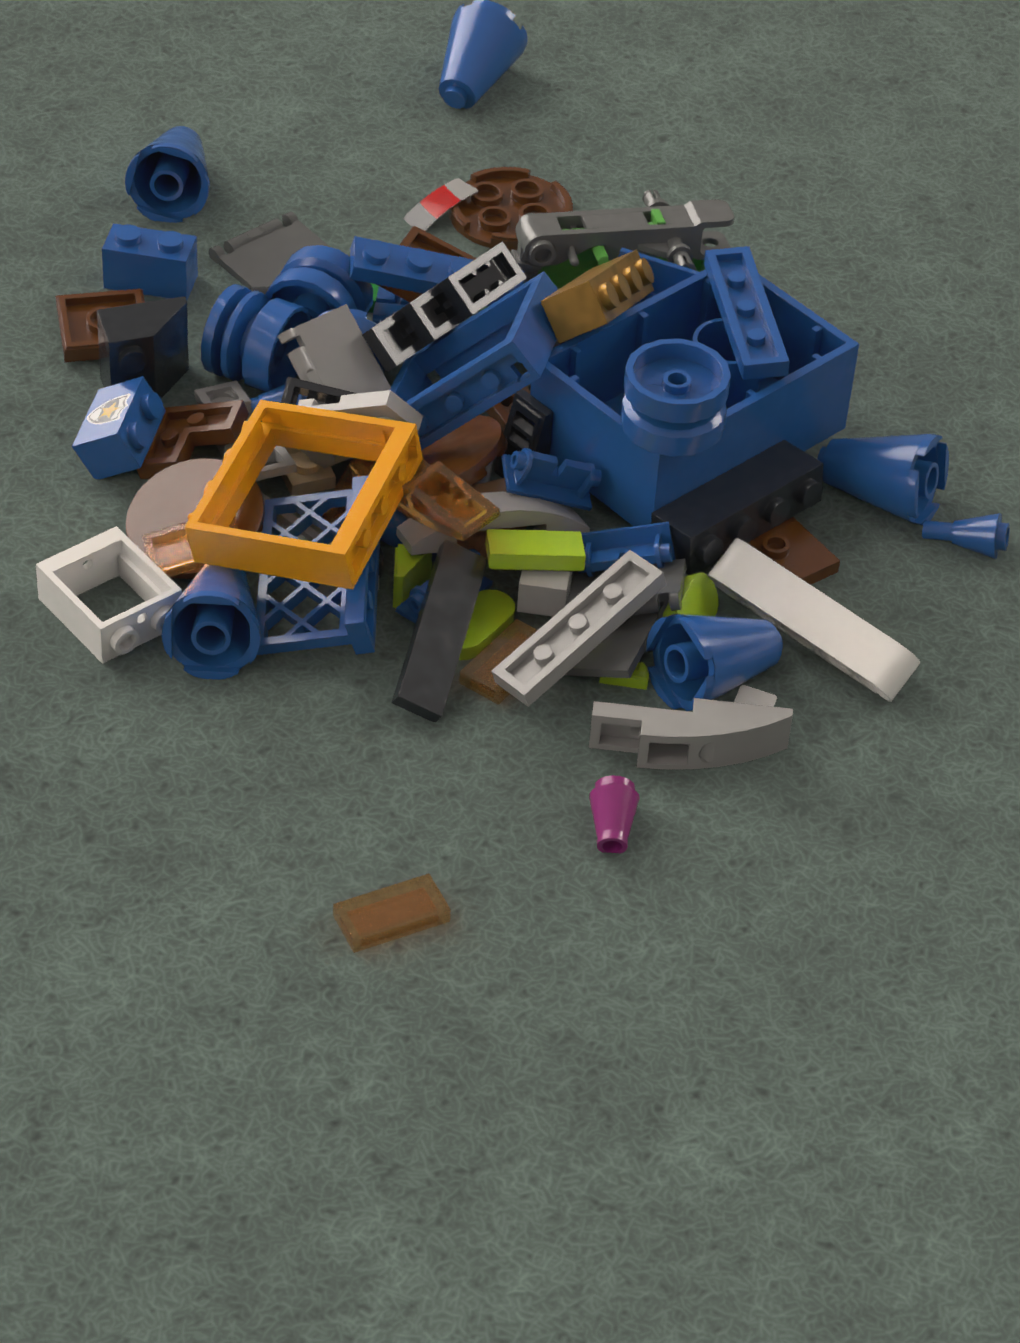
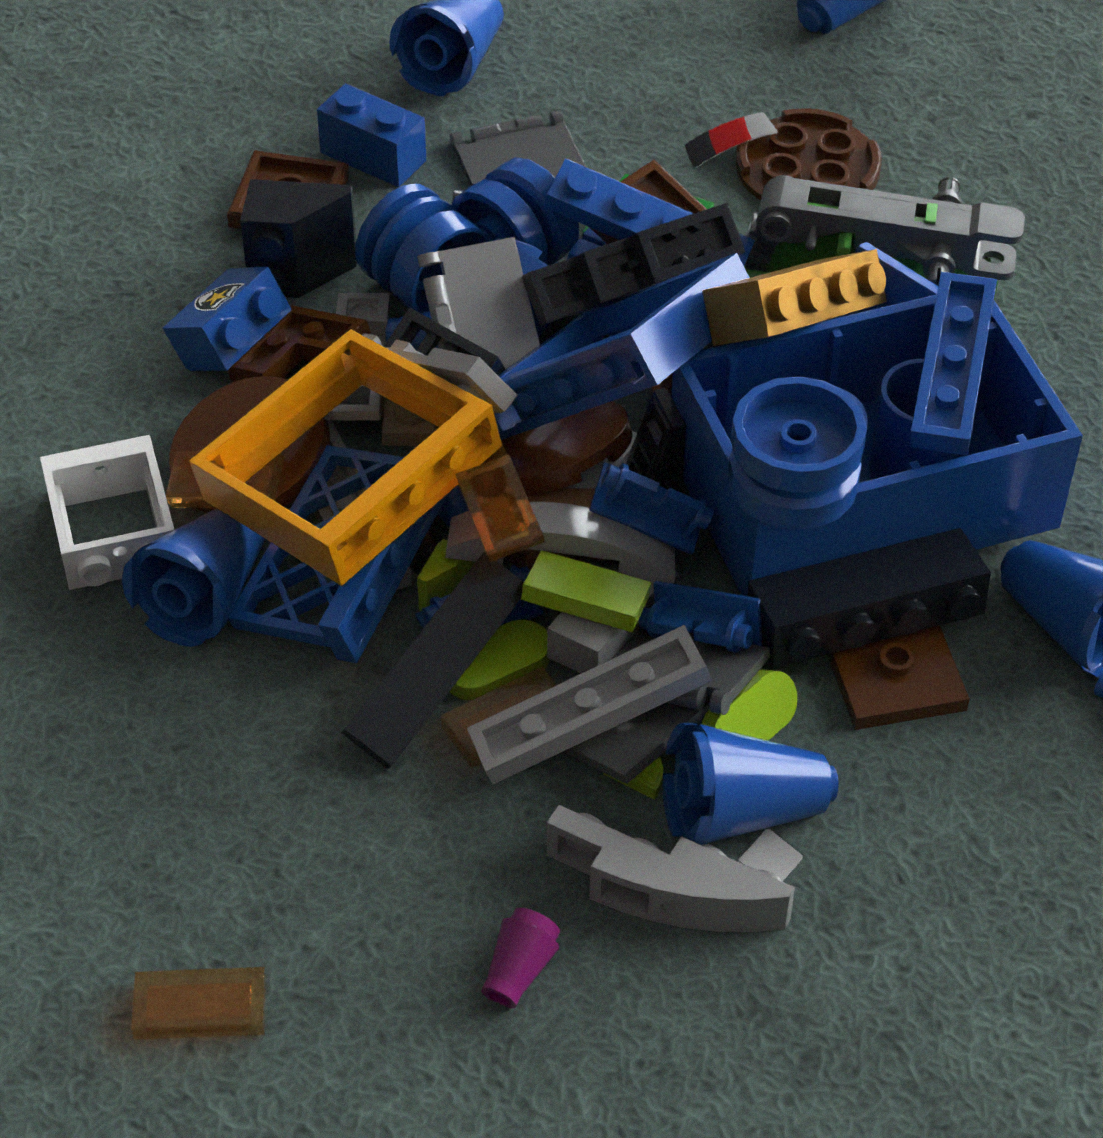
camera: 25 degrees right, 5 degrees up
white beam [708,538,920,702] -> none

